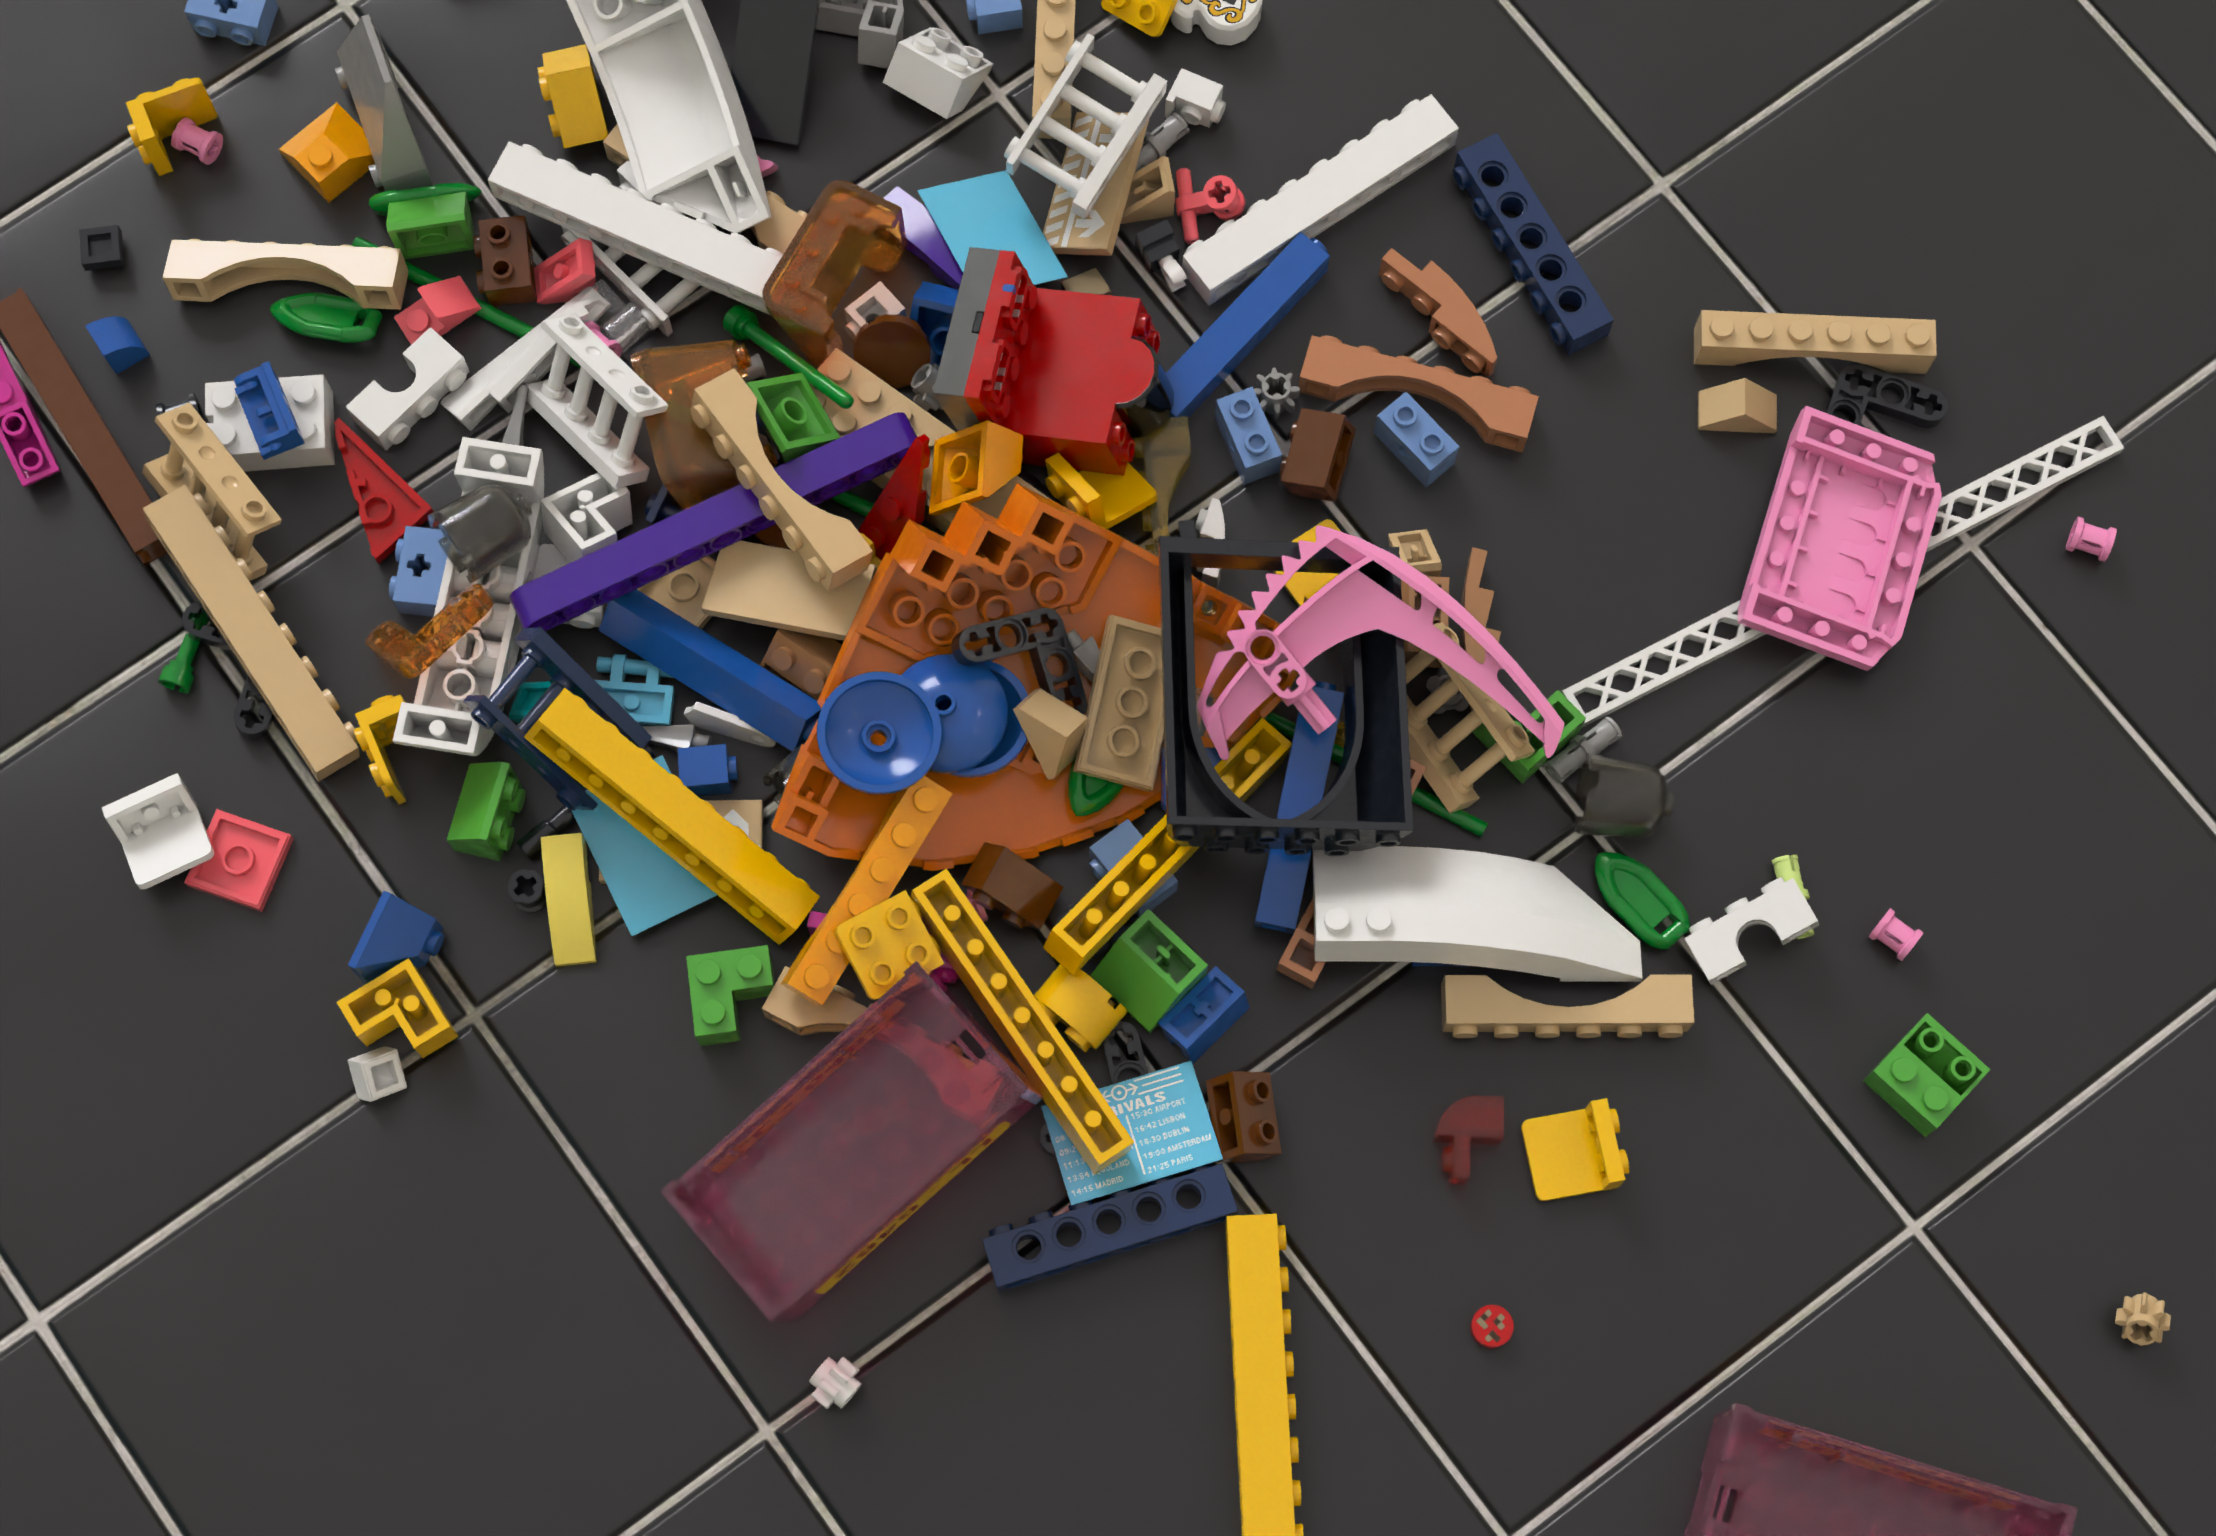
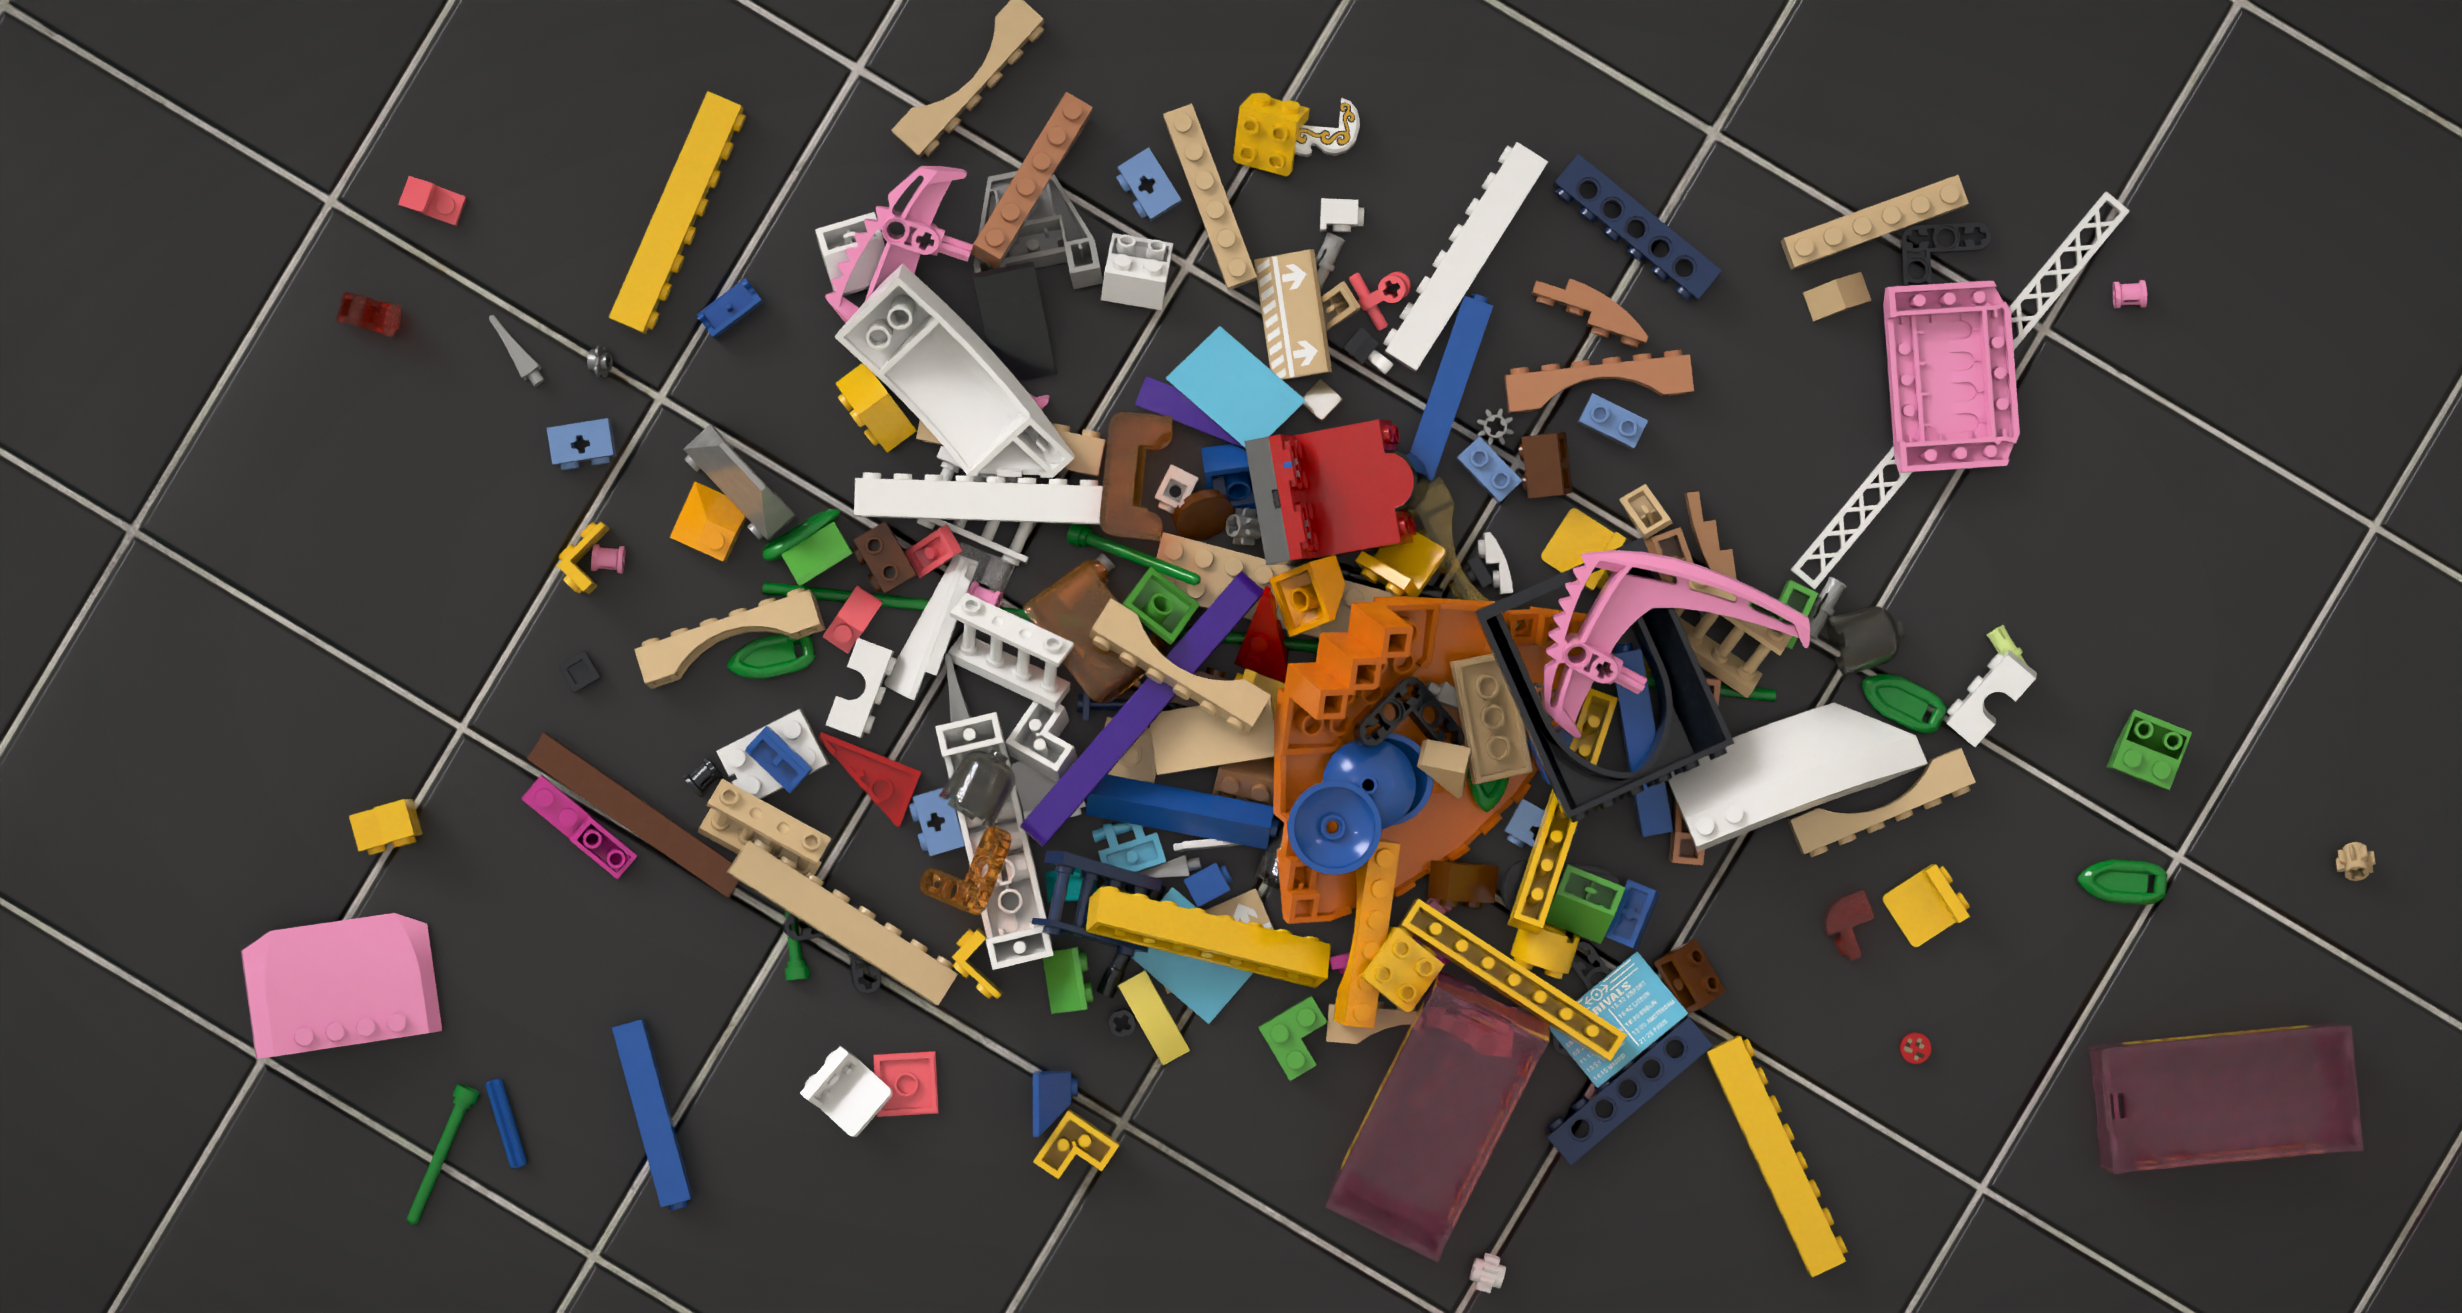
camera: 20 degrees left, 15 degrees up
blue brick [85,316,150,374] -> none
white slope [347,1046,407,1102] -> none
white fence [1004,33,1167,220] -> none
bright pink bush [1868,908,1924,962] -> none
none -> green piece [2077,859,2168,905]

